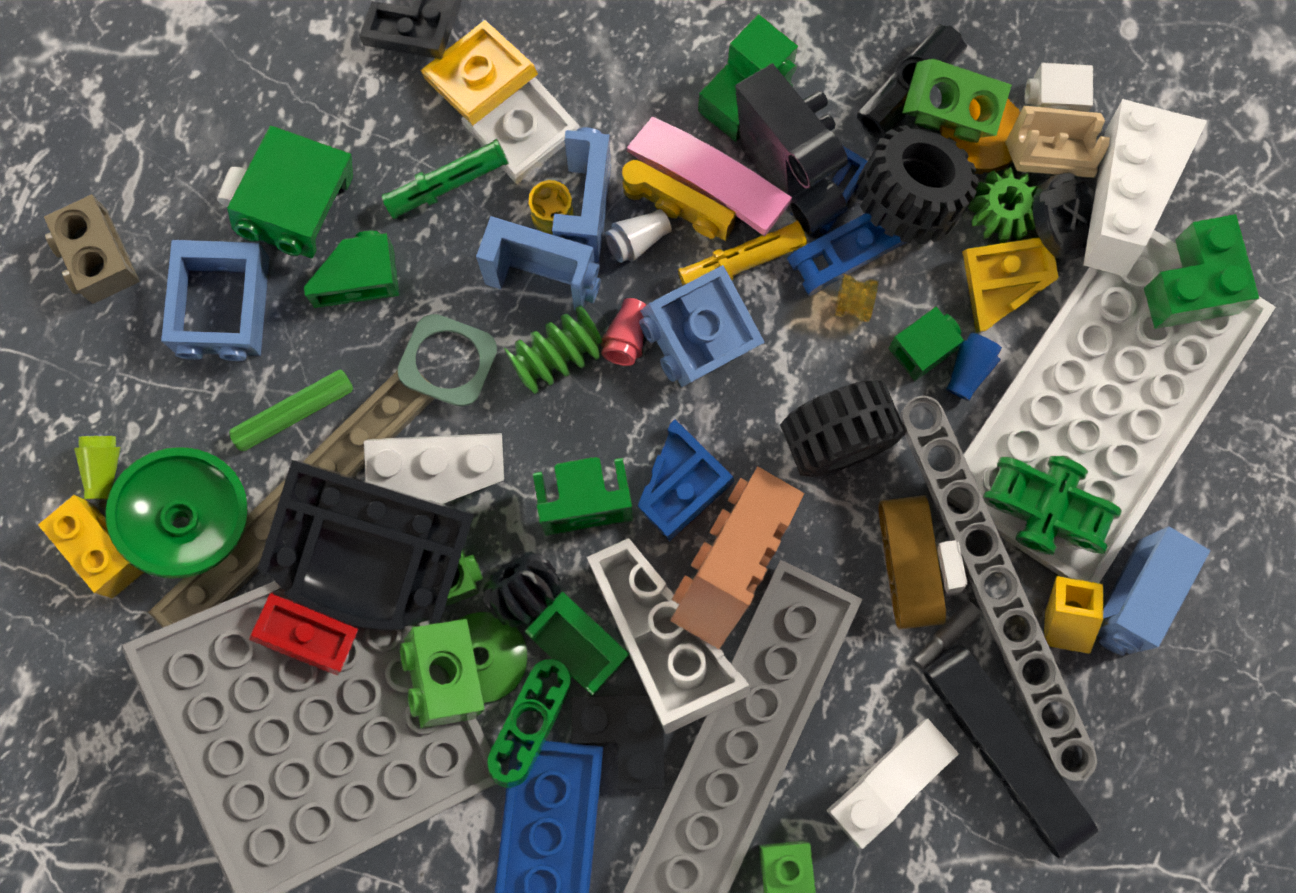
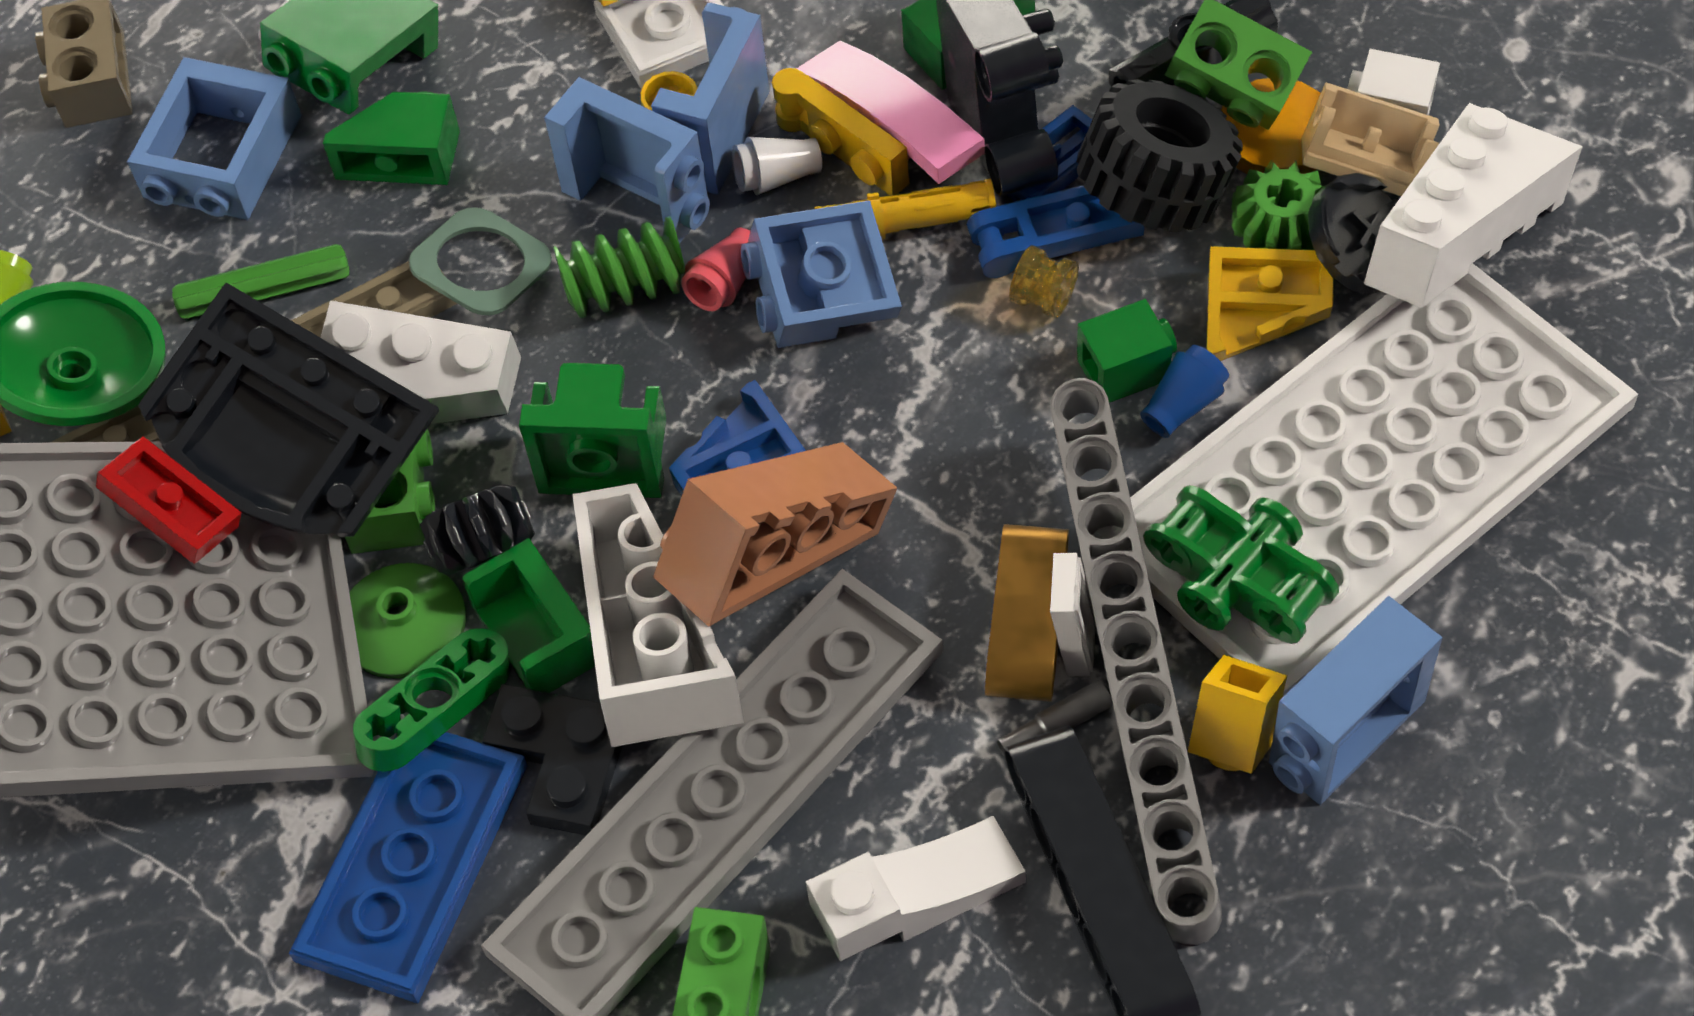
camera: 20 degrees right, 20 degrees down
green pin [382,139,509,219] -> none
bright green brick [400,619,485,729] -> none
black tyre [780,380,906,477] -> none
green brick [1144,214,1260,329] -> none

